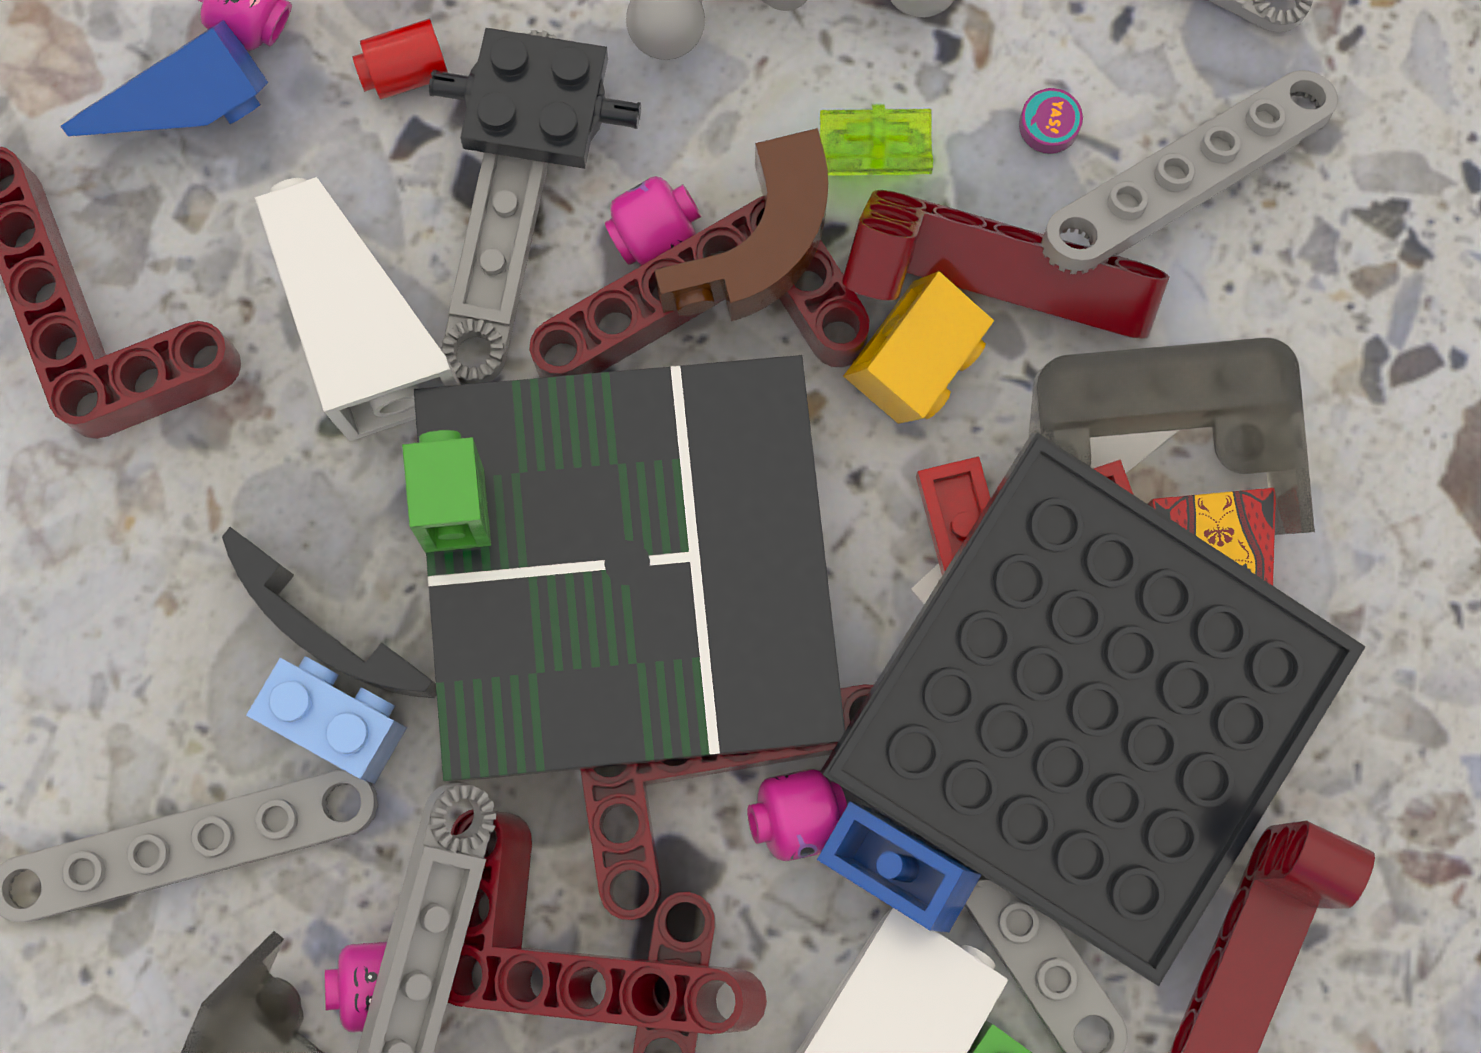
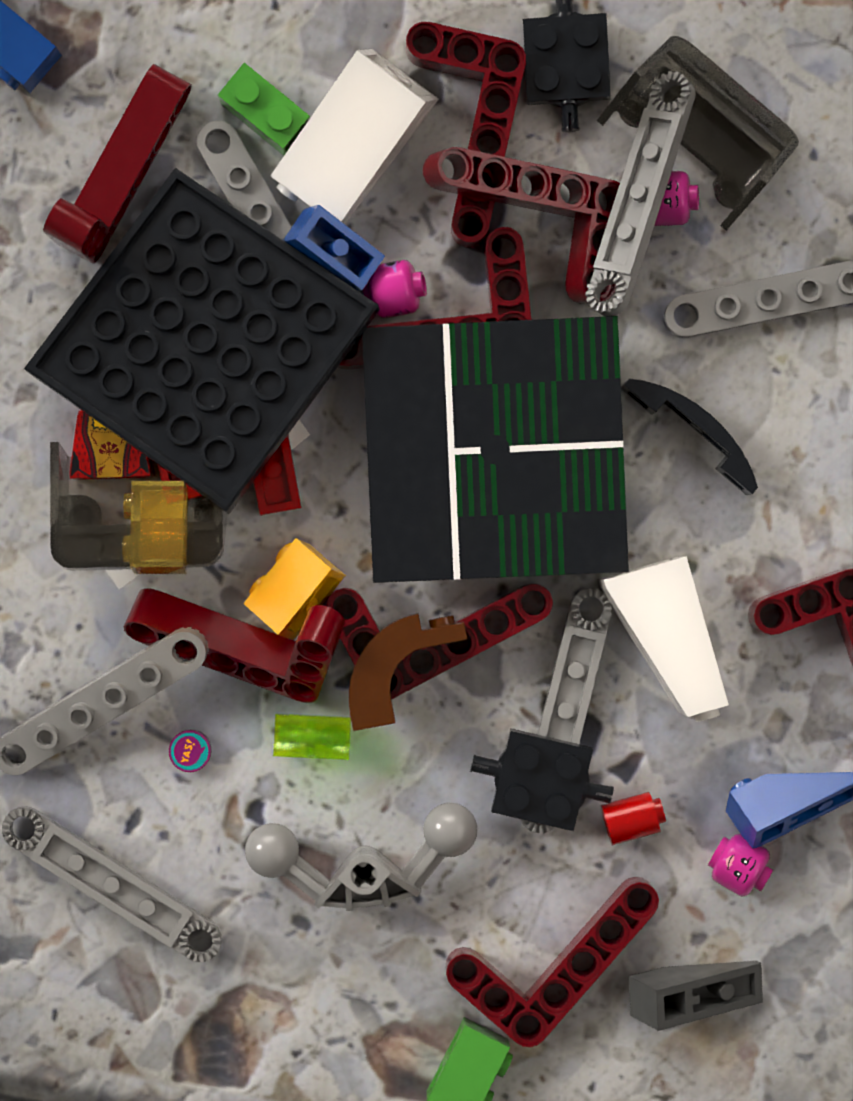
camera: 175 degrees left, 10 degrees up
light blue brick [246,656,407,784] -> none
bright green brick [402,430,491,553] -> none
dark pink head [605,176,702,266] -> none
none -> clear yellow brick [122,481,188,574]

